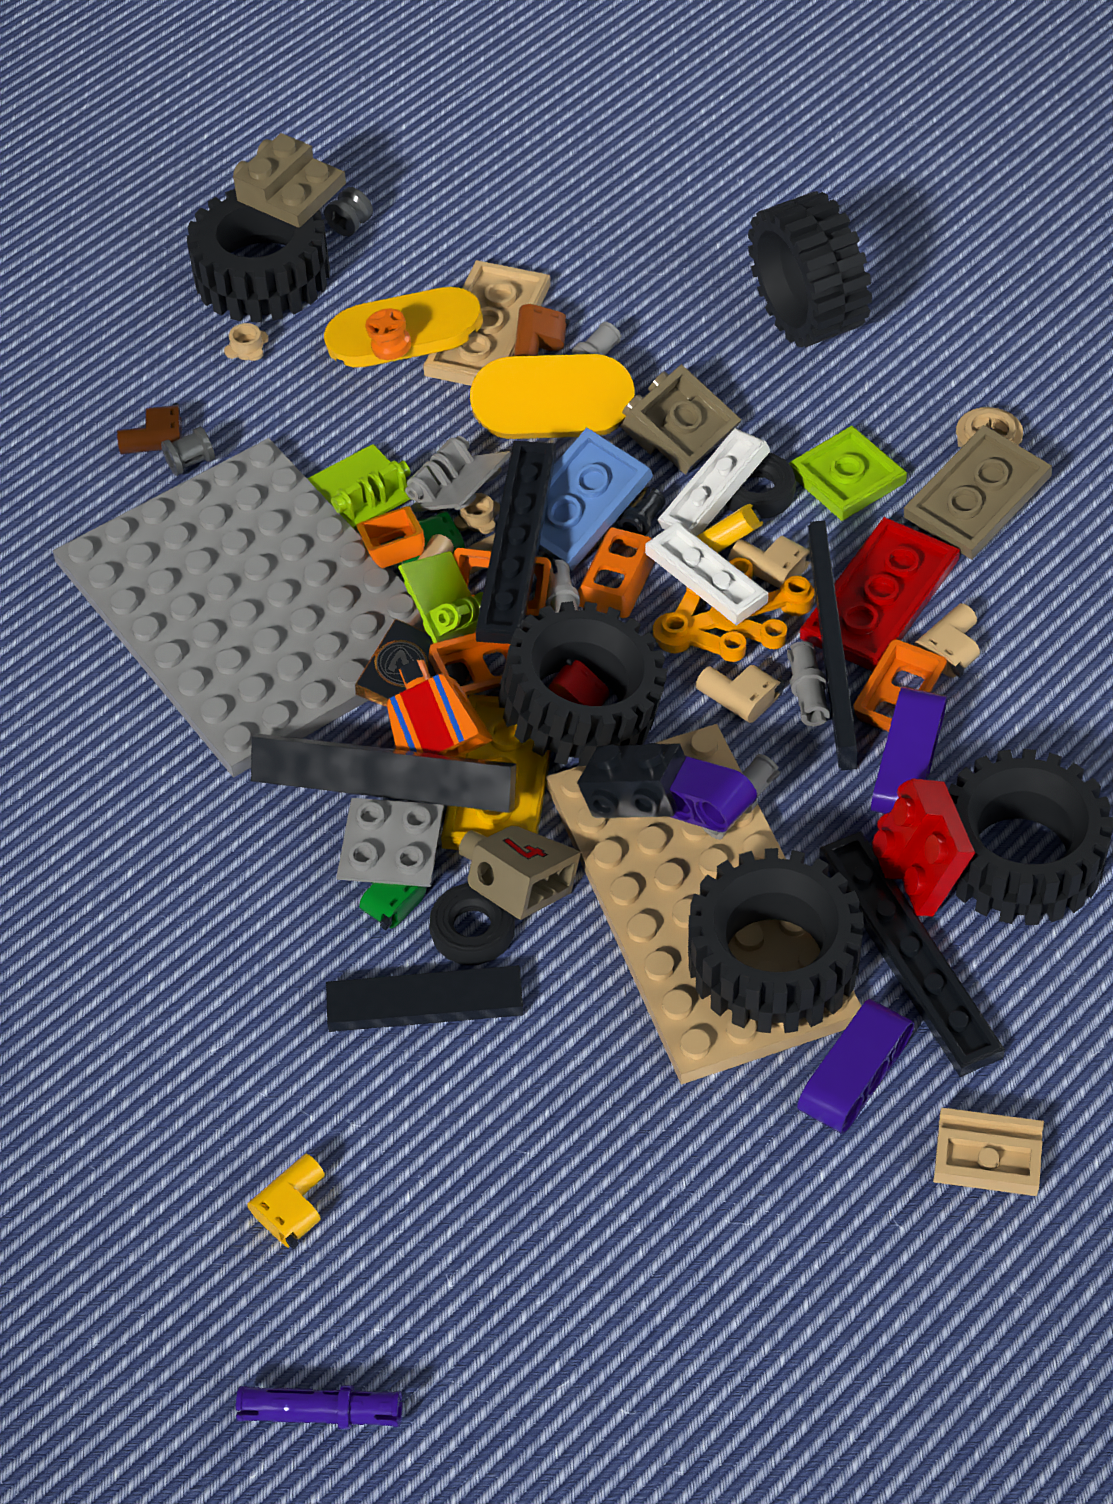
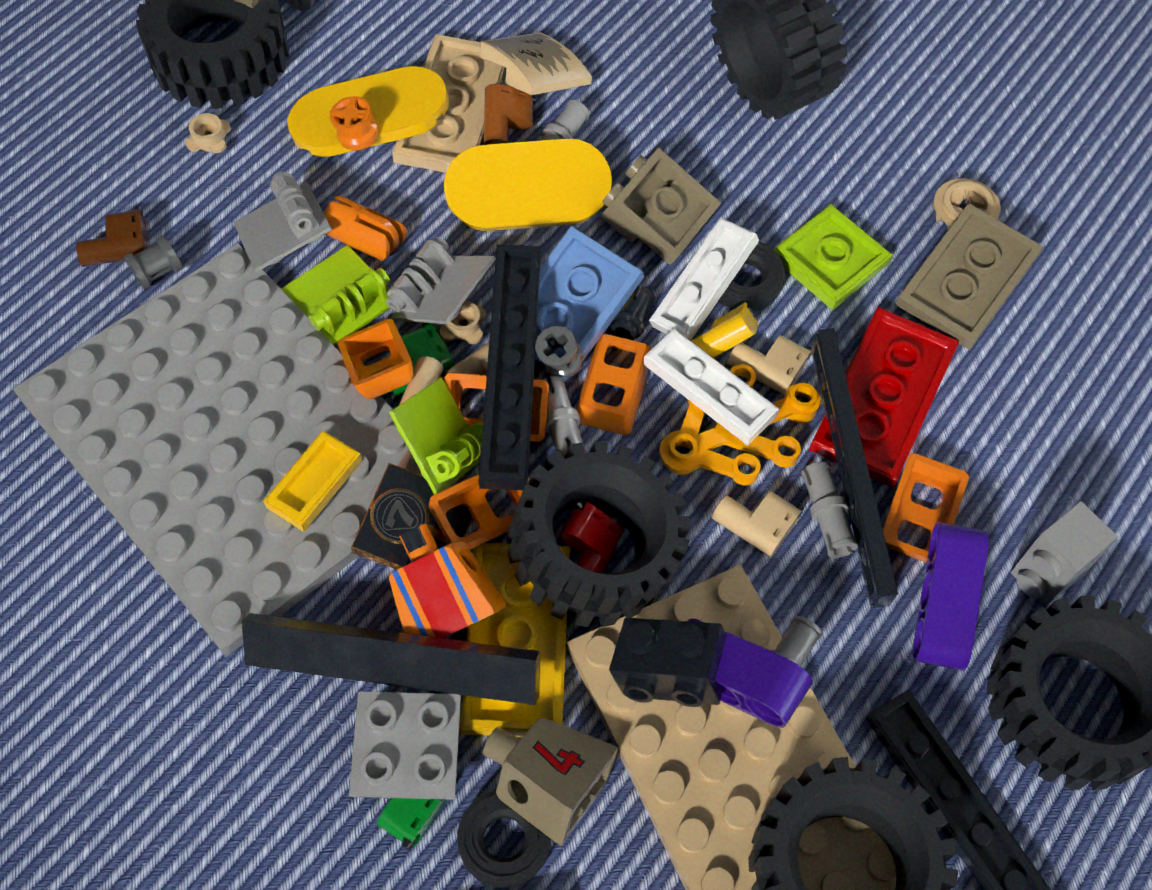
camera: 10 degrees left, 10 degrees up
red plate [872,778,975,917] -> none
tan piece [914,603,980,678] -> none
none -> light grey hinge [233,172,332,272]
none -> yellow tile [263,430,362,532]
none -> orange arm [324,196,408,261]
none -> tan slope [480,33,592,95]
none -> dark grey bush [535,326,583,377]
none -> light grey brick [1010,501,1118,608]

